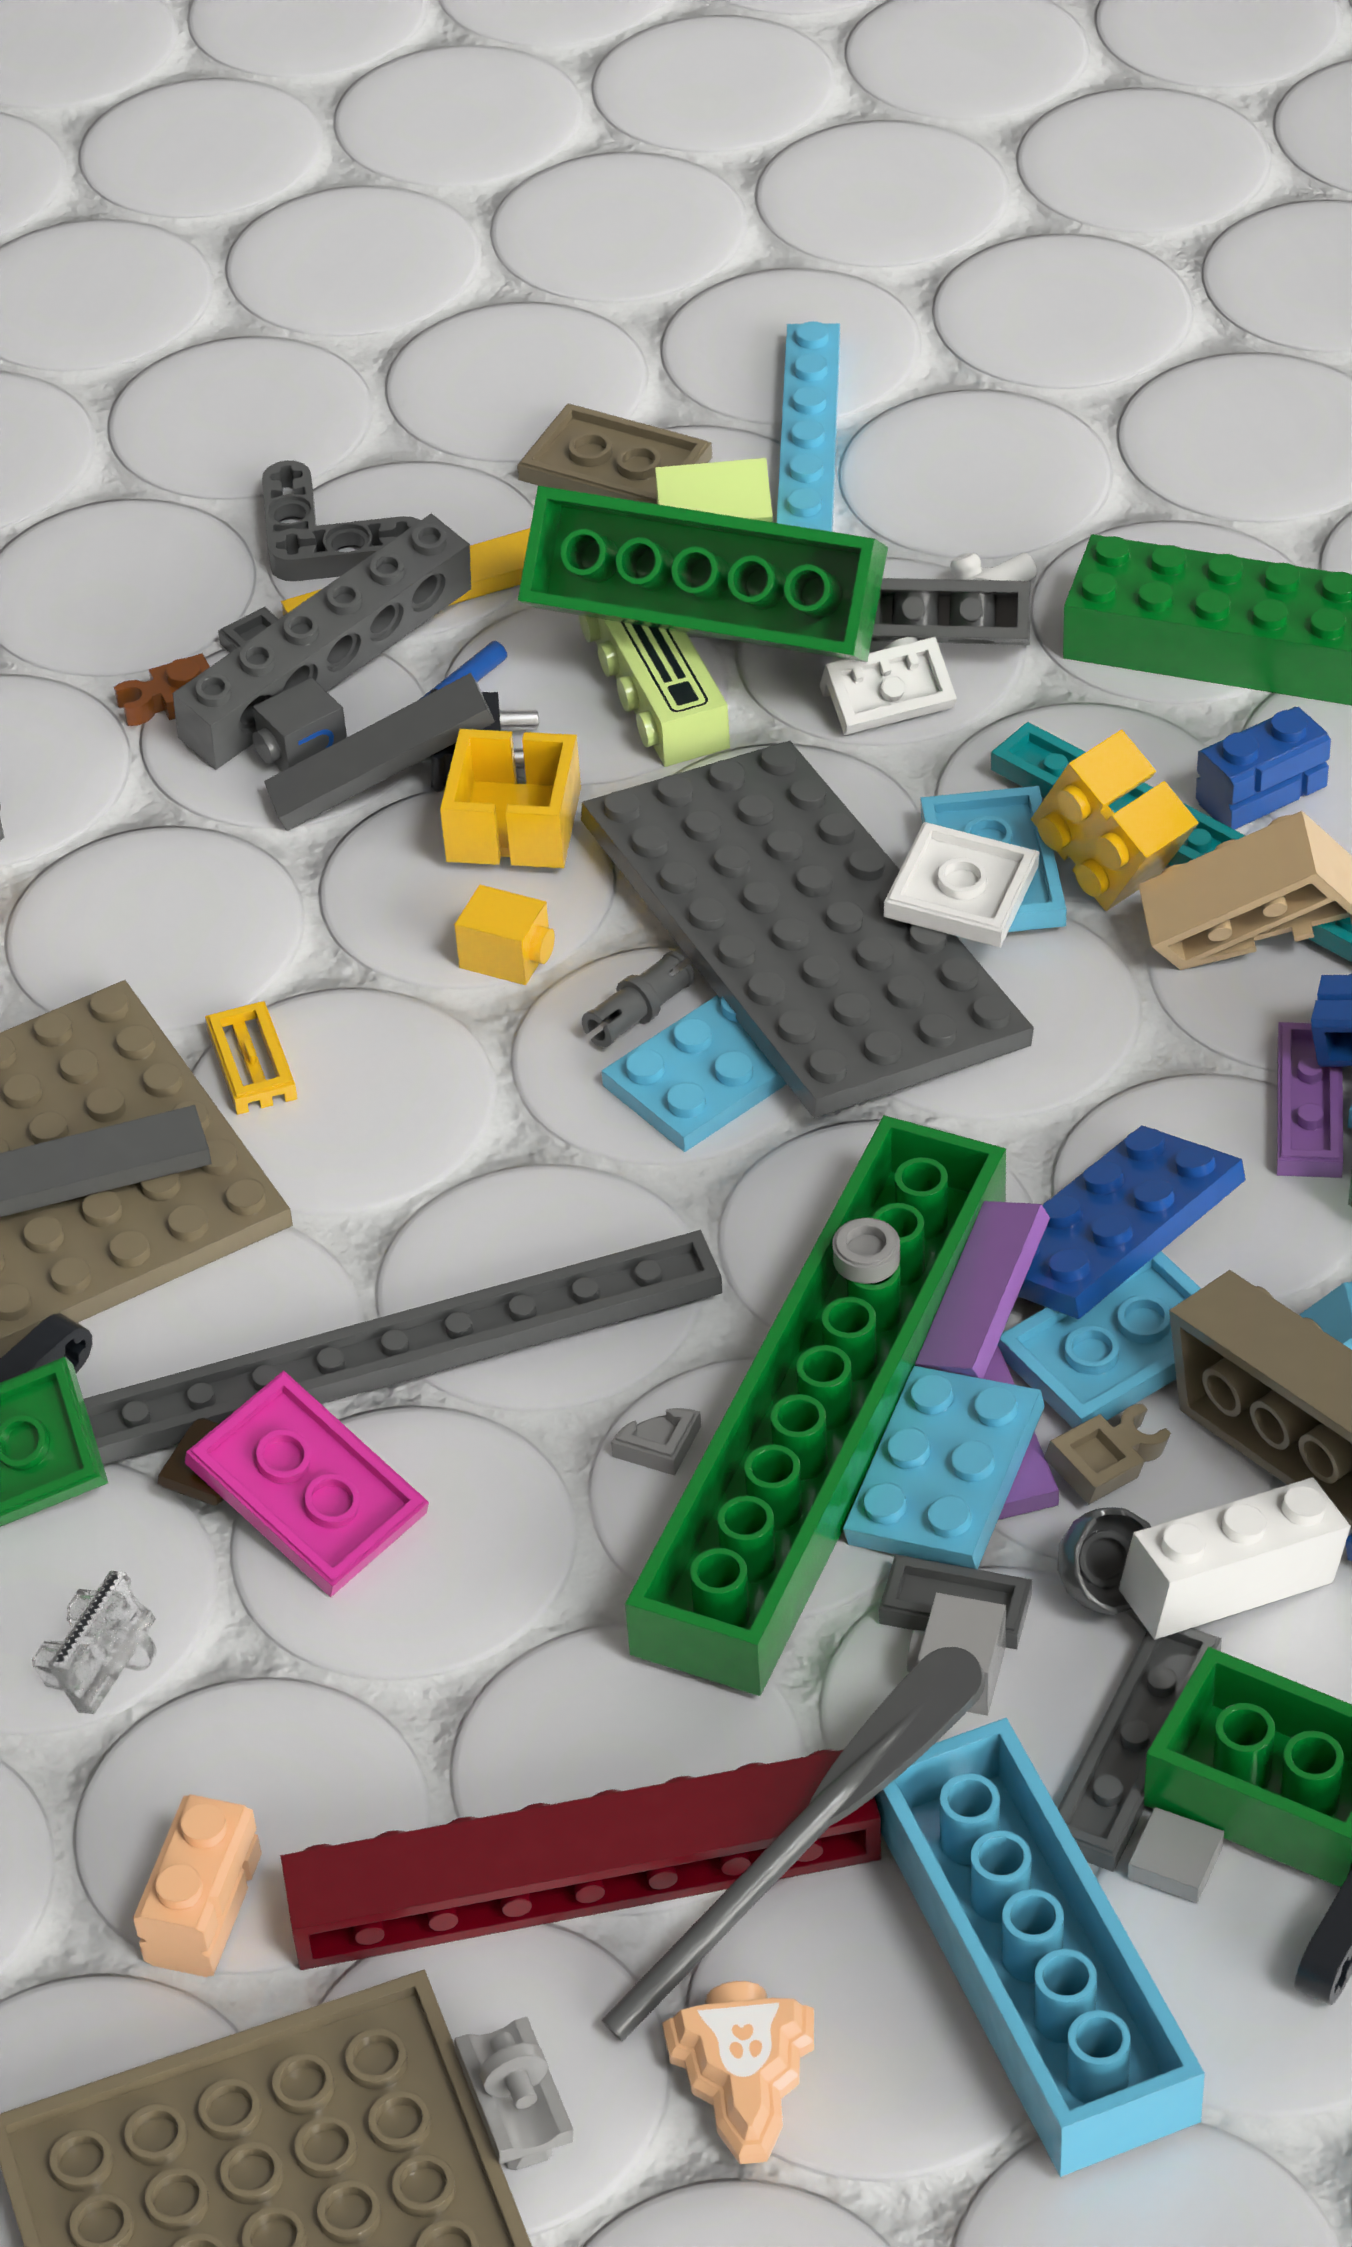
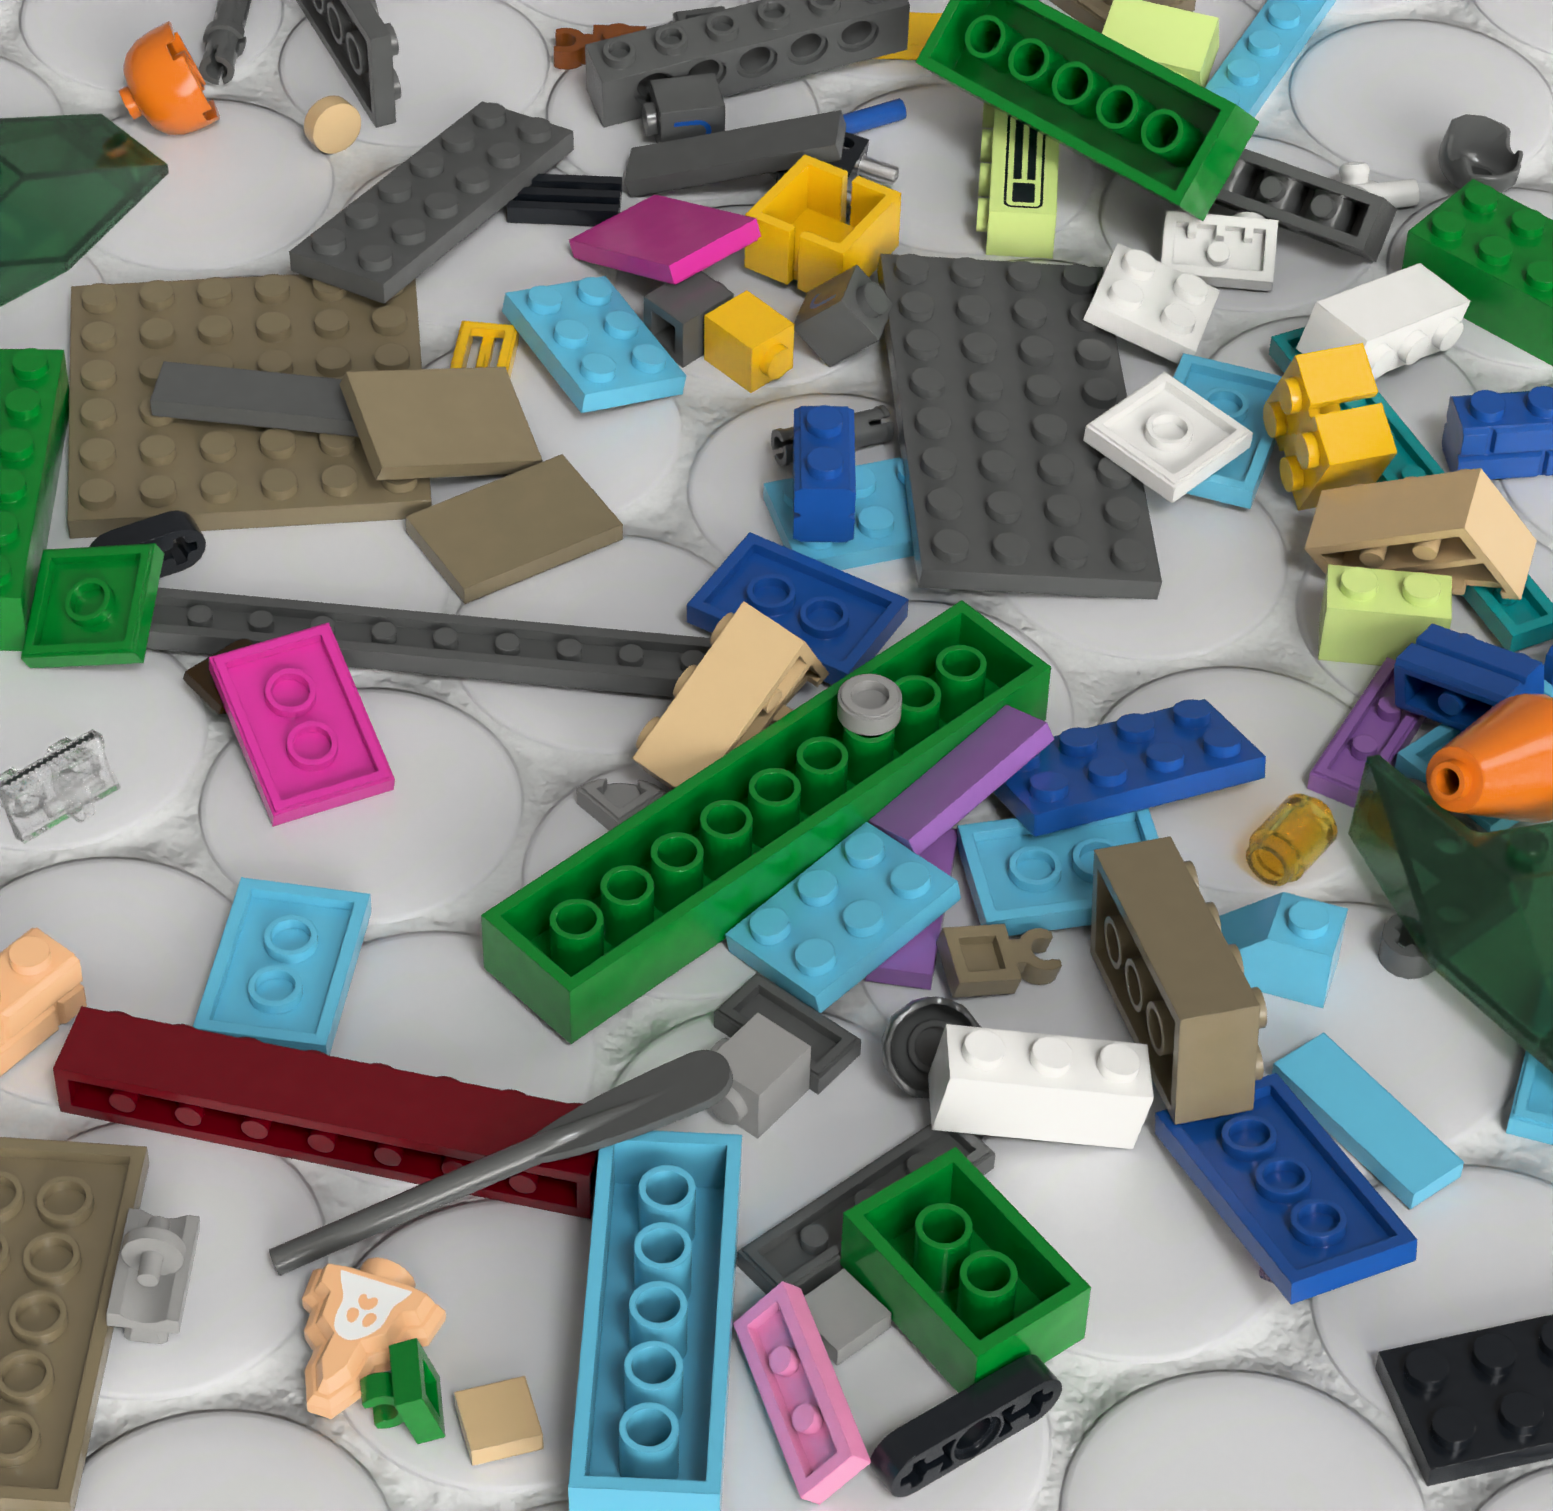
camera: 20 degrees right, 0 degrees up
none -> medium azure plate [193,877,372,1056]
none -> dark grey plate [289,101,574,304]
none -> dark tan tile [339,367,543,480]
none -> green tile [360,1338,445,1444]
none -> dark tan tile [405,454,623,604]
none -> tan tile [454,1376,544,1466]
none -> medium azure plate [502,276,687,413]
none -> black tile [507,174,623,226]
none -> dark pink tile [569,194,761,285]
none -> tan wedge [632,601,829,790]
none -> dark grey brick [644,271,734,368]
none -> blue plate [687,532,909,685]
none -> bright pink plate [733,1281,871,1505]
none -> blue brick [793,405,856,542]
none -> dark grey brick [794,265,893,367]
none -> white plate [1083,243,1220,364]
none -> clear yellow brick [1246,794,1338,886]
none -> white brick [1296,263,1470,379]
none -> yellowish green brick [1318,564,1452,666]
none -> dark grey hair [1438,114,1523,193]

